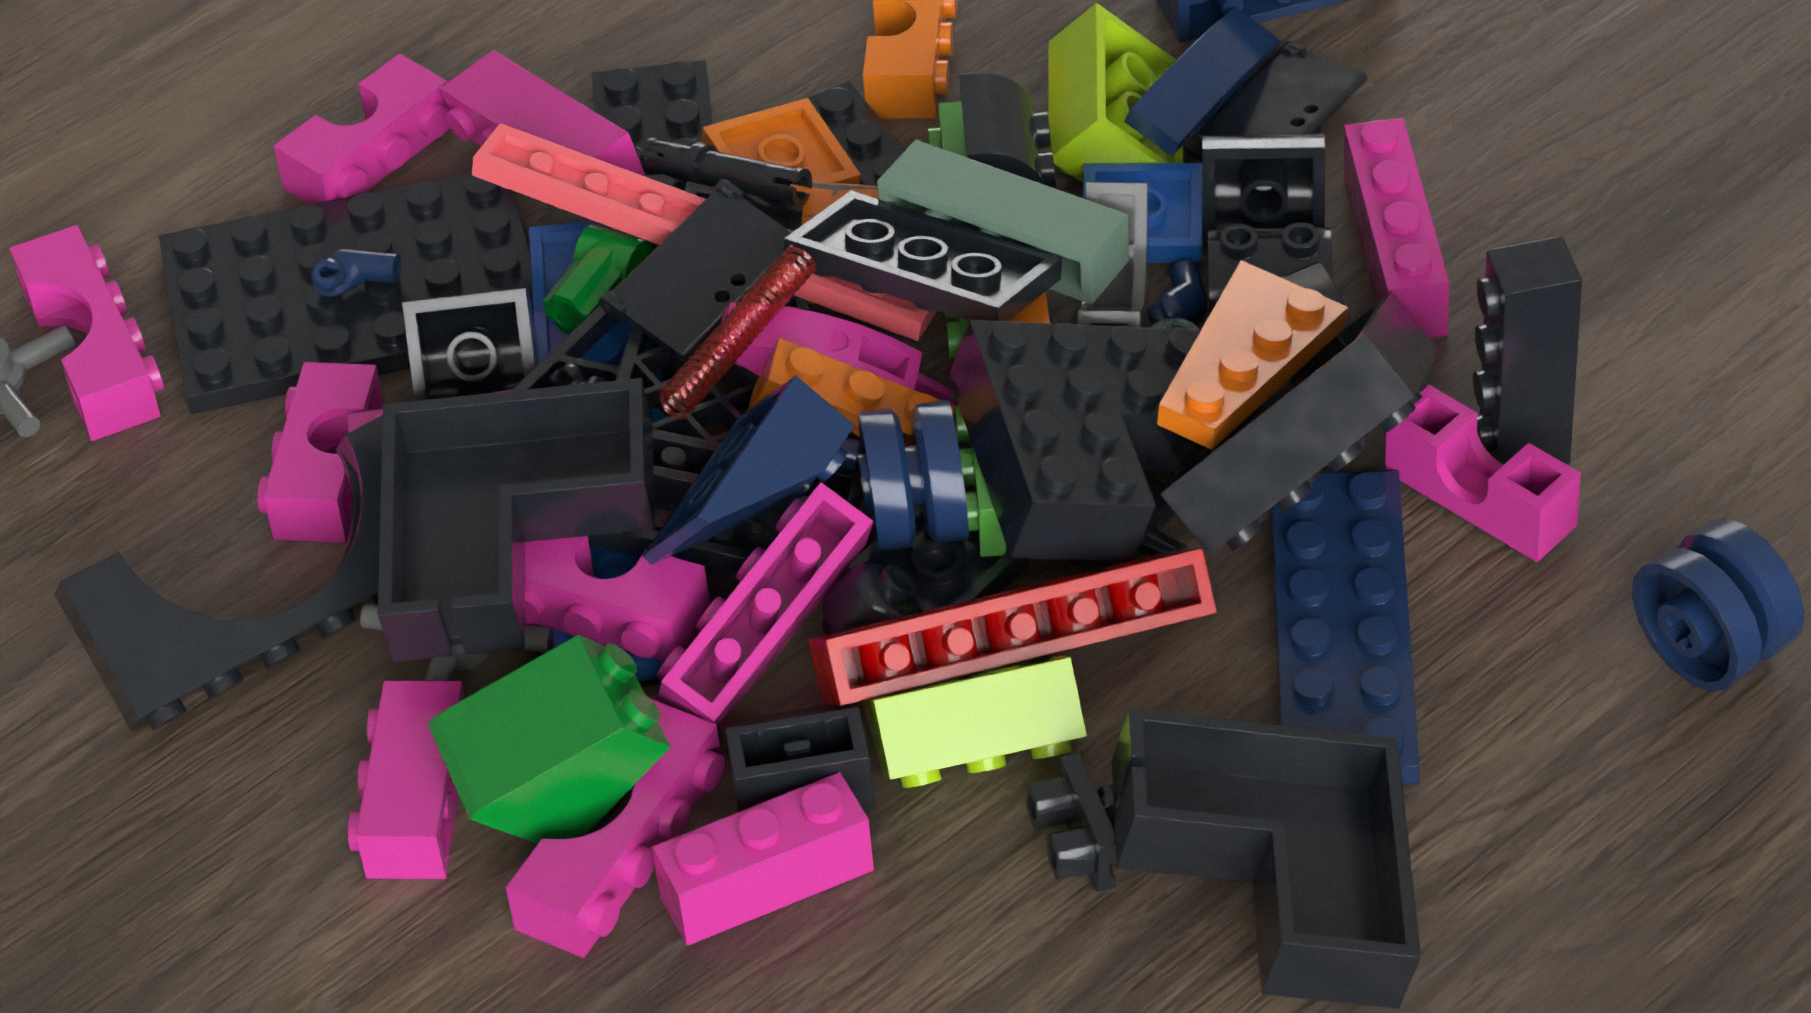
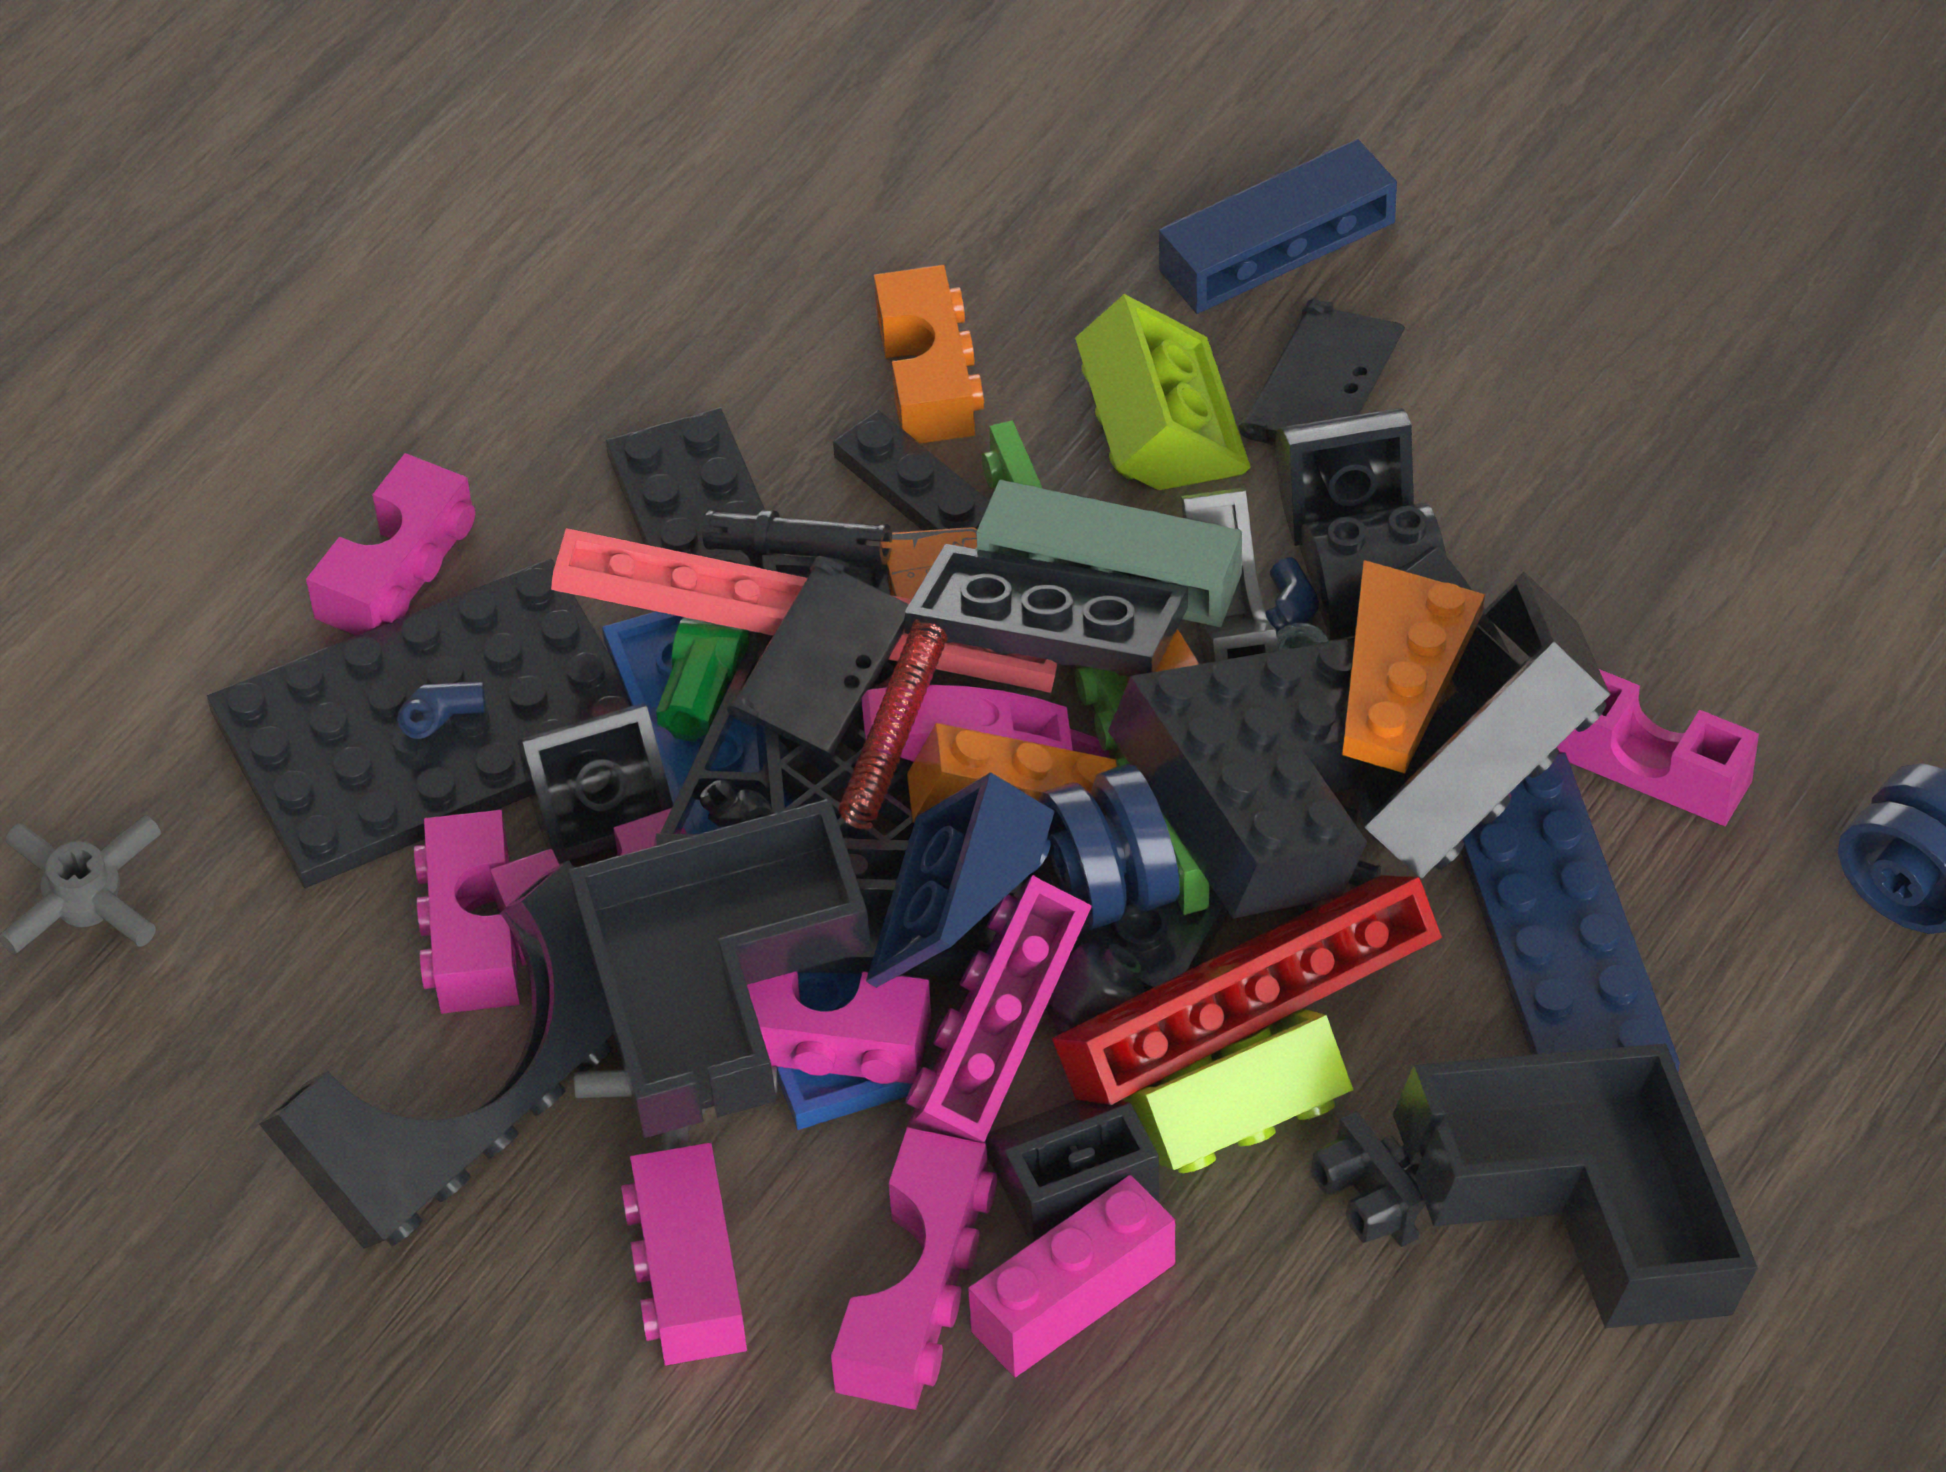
camera: 15 degrees left, 5 degrees up
dark pink arch [9,225,164,442] -> none
green slope [428,635,671,844] -> none
dark pink brick [440,50,646,177] -> none
orange plate [701,98,861,192] -> none
black brick [959,73,1056,188] -> none
blue plate [1083,163,1203,263] -> none
dark blue slope [1124,7,1281,157] -> none
dark pink brick [1344,118,1450,338] -> none
black brick [1473,236,1582,464] -> none

